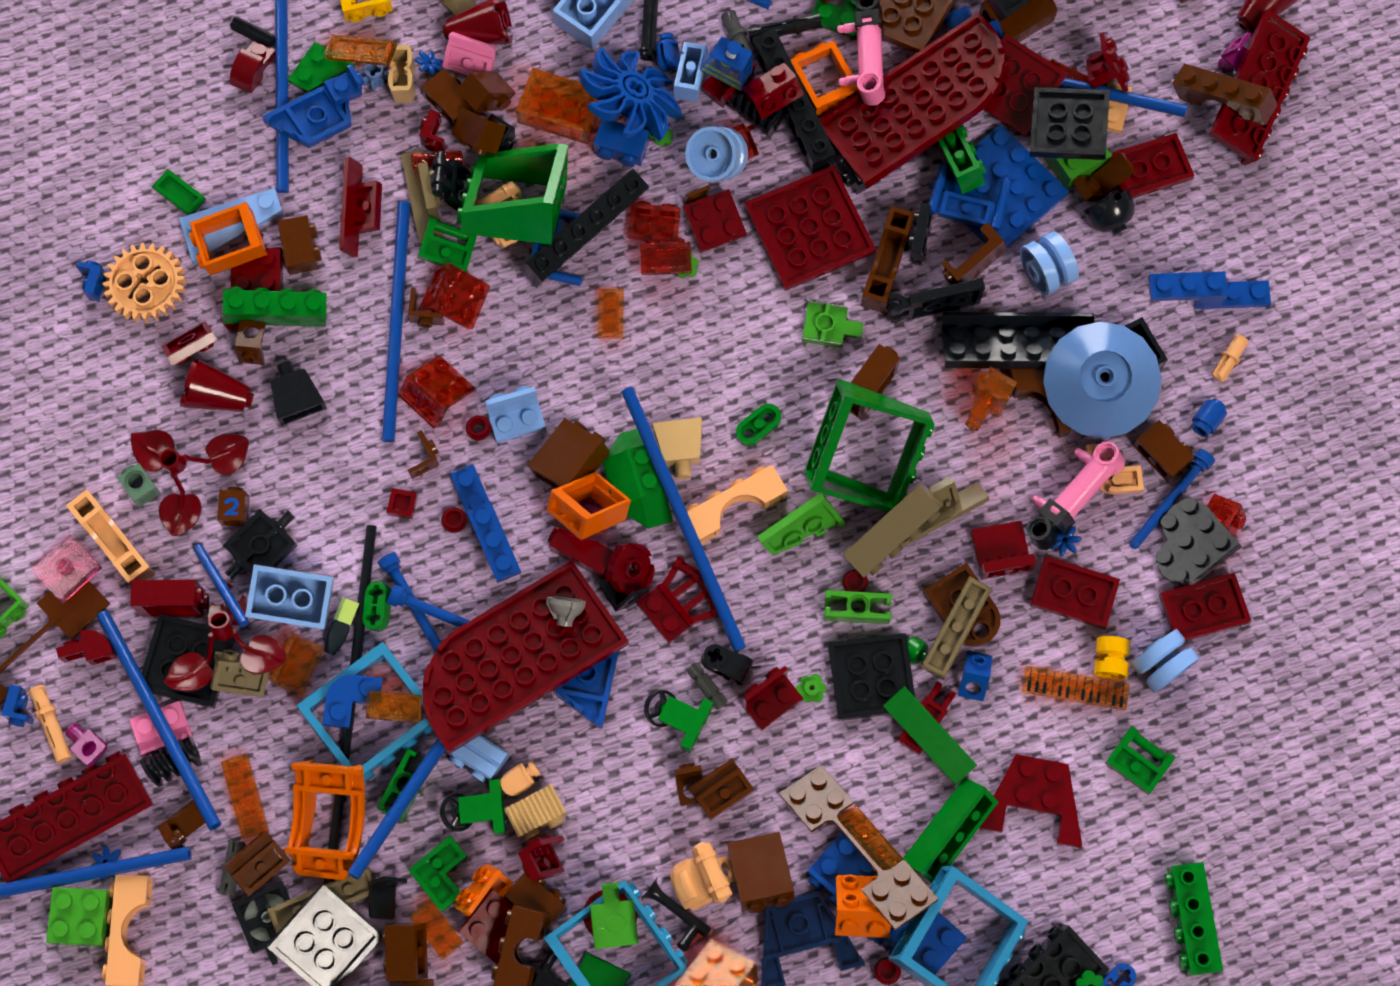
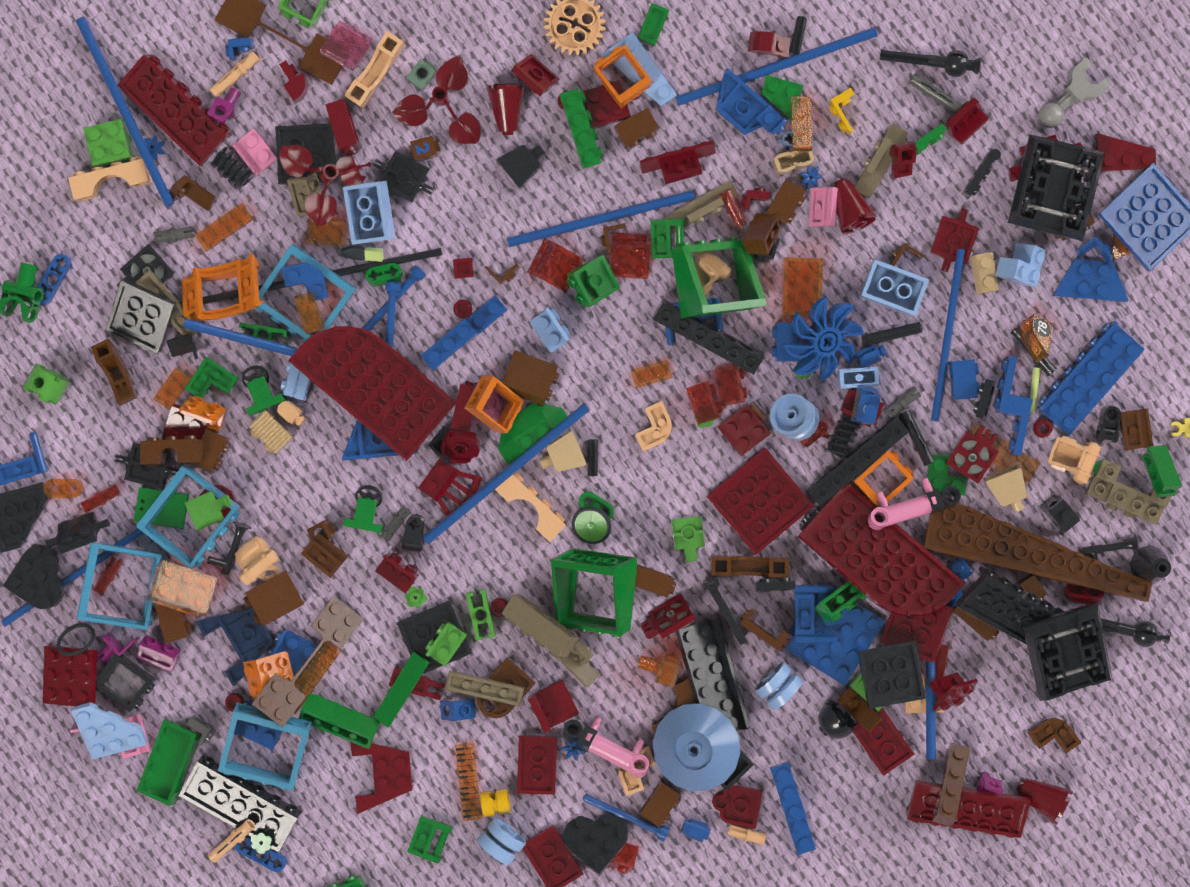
camera: 75 degrees right, 15 degrees up
blue piece [97,610,222,831] -> none
blue bar [193,544,249,627] -> none
reddish brown plate [223,830,291,896] -> none
reddish brown bracket [235,320,266,365] -> none
reddish brown brick [383,923,428,981] -> none
black plate [431,152,471,212] -> none
reddish brown brick [457,72,516,111] -> none
dark red plate [466,415,491,441] -> none
dark red bracket [518,834,565,882] -> none
light grey piece [546,597,586,627] -> none
dark red bracket [742,63,804,119] -> none
bright green wing [757,492,847,556] -> none
green piece [907,636,928,665] -> none
none -> bright green bracket [425,621,467,666]
none -> green plate [567,254,620,307]
none -> bright green wheel [572,506,611,544]
none -> black axle [587,439,598,477]
none -> light nougat plate [635,401,672,451]
none -> dark red piece [640,593,696,639]
none -> dark red plate [712,784,763,829]

